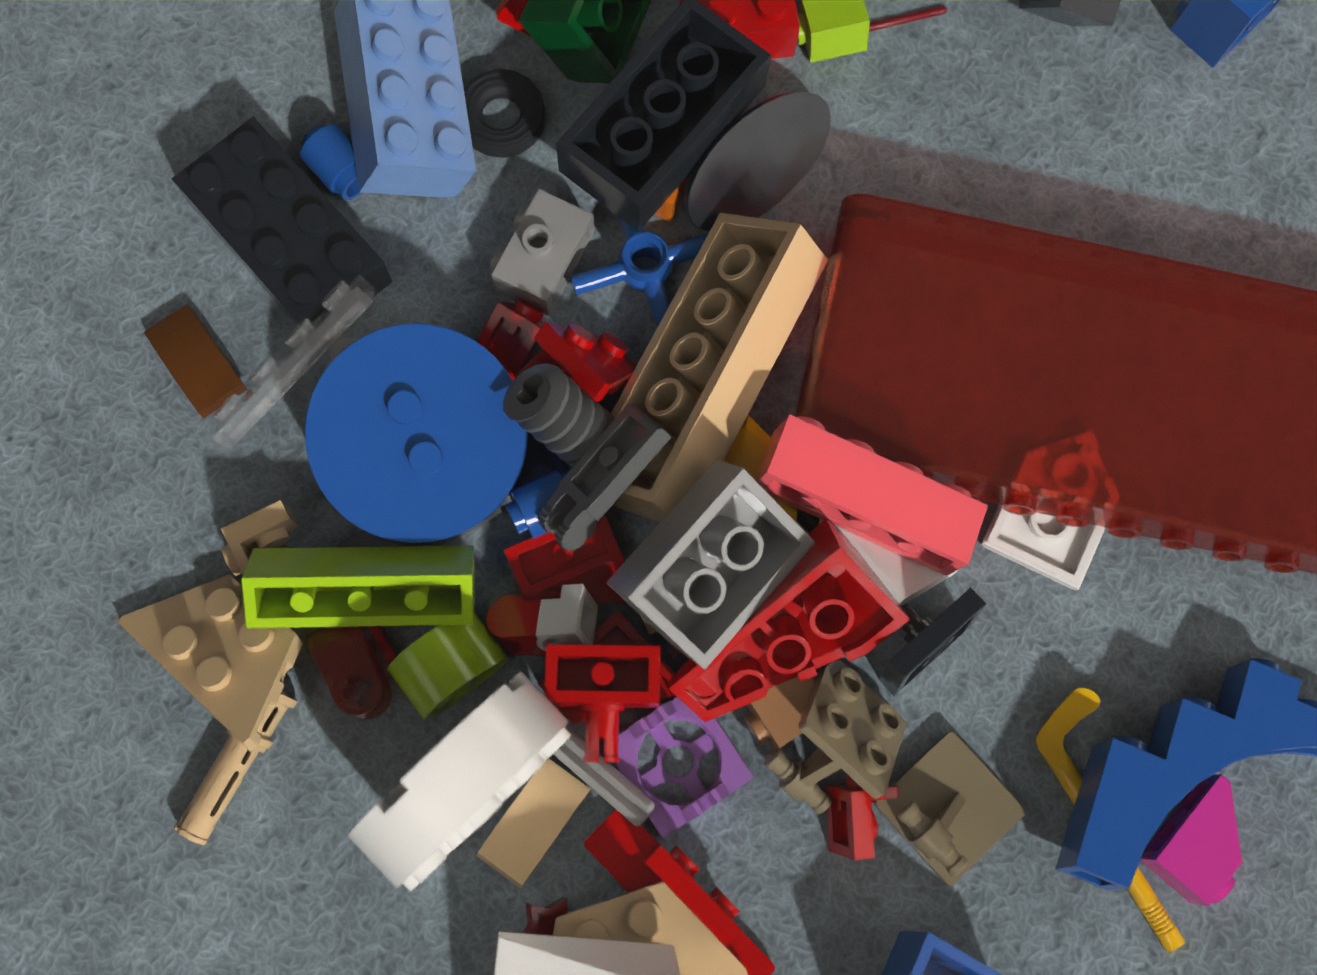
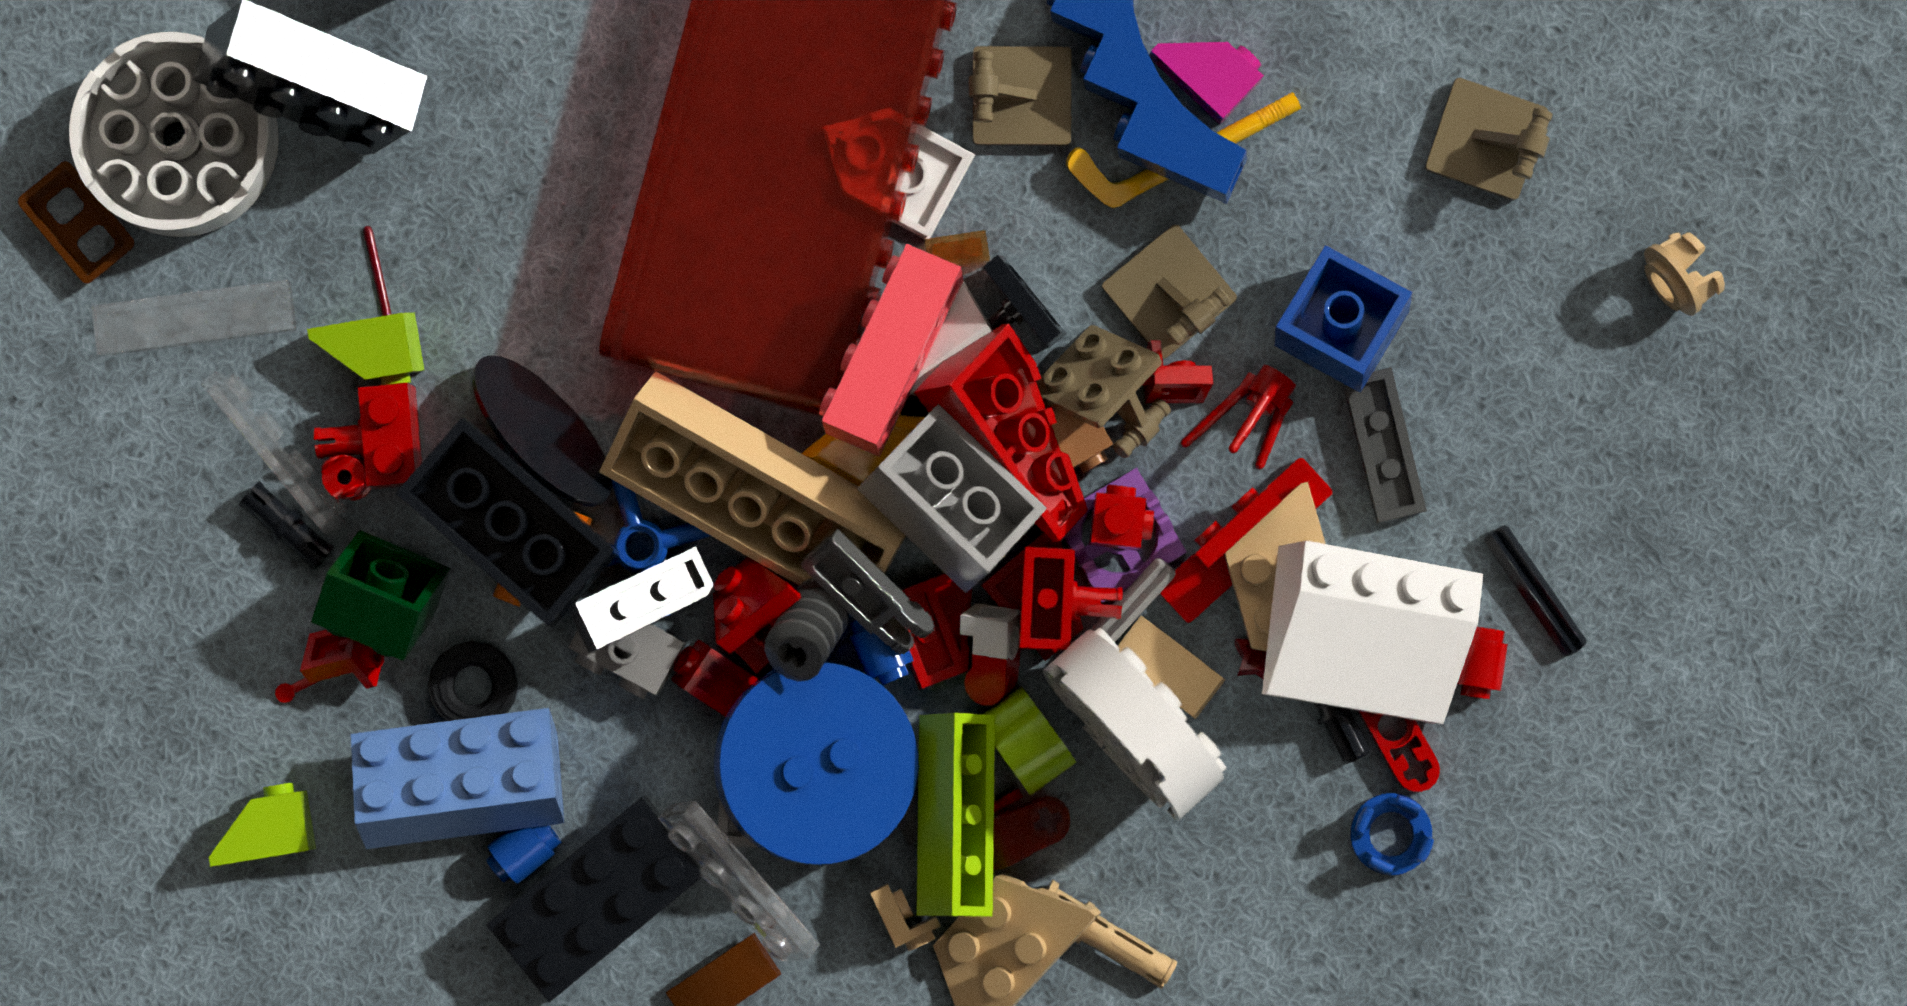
camera: 85 degrees left, 10 degrees up
none -> plate [567,546,716,653]
none -> clear orange piece [924,230,990,267]
none -> dark tan plate [968,46,1072,146]
none -> red brick [1089,485,1154,551]
none -> red plant [1181,364,1296,469]

